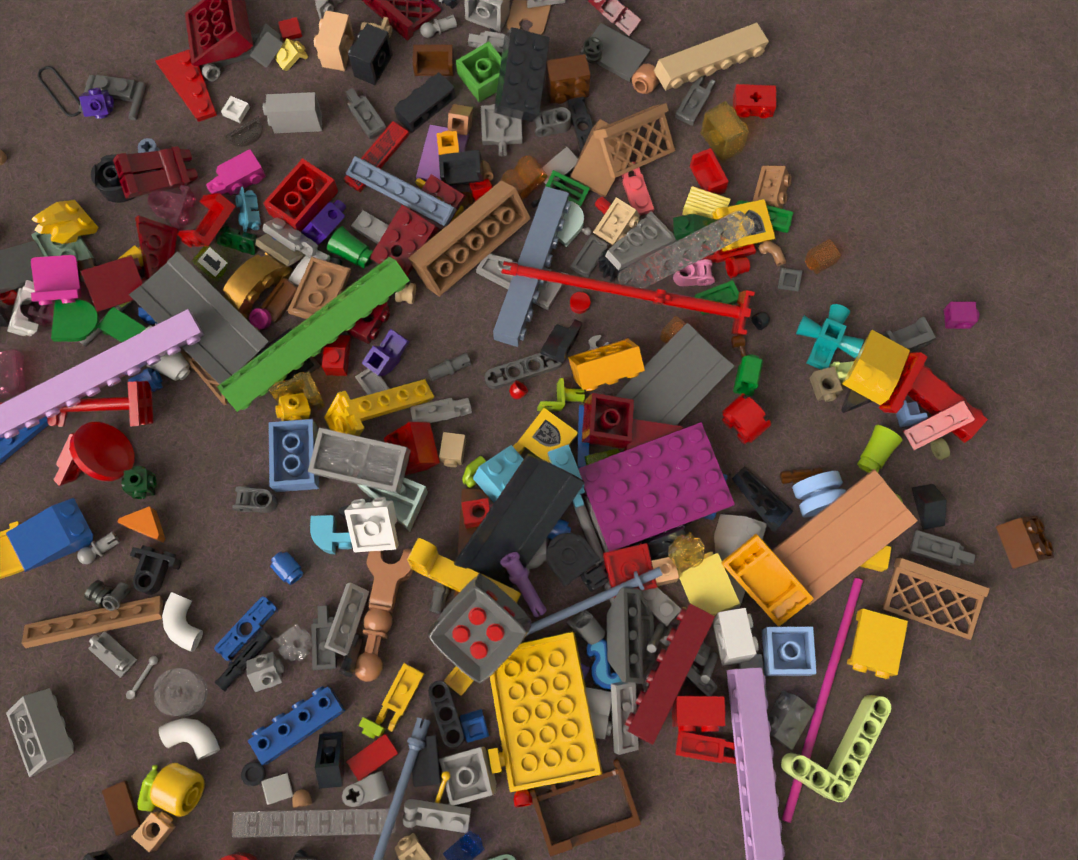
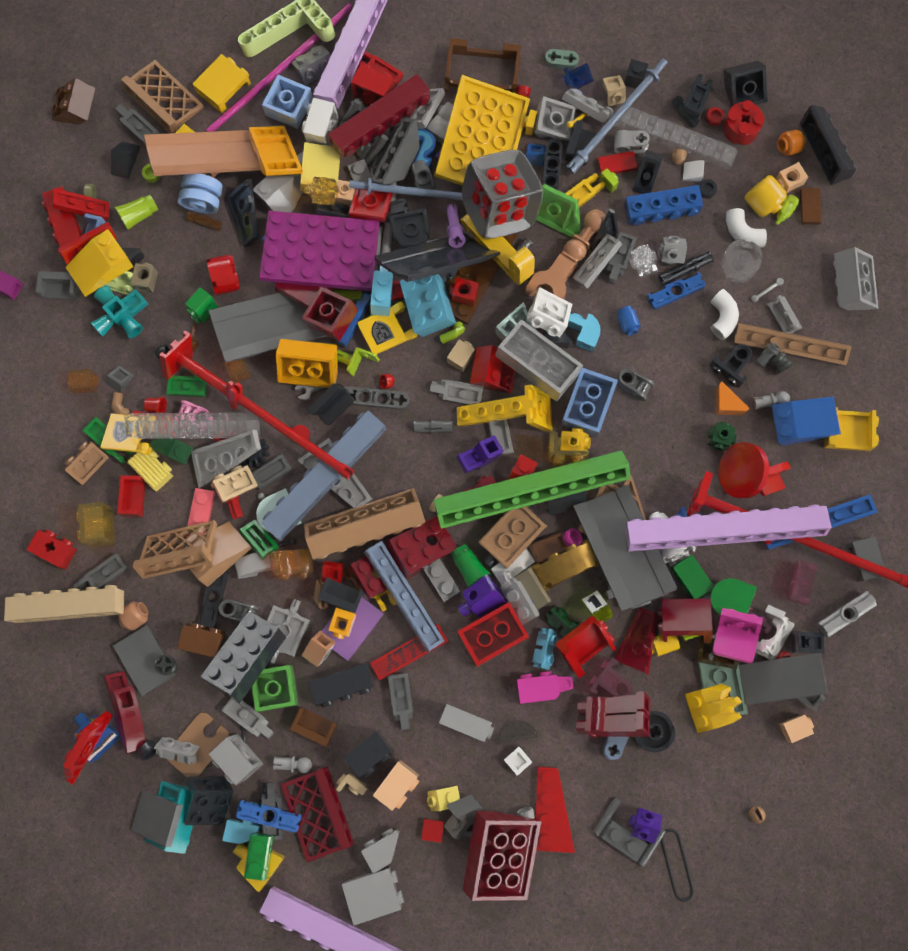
camera: 150 degrees left, 5 degrees up
none -> bright green wing [536,184,581,238]

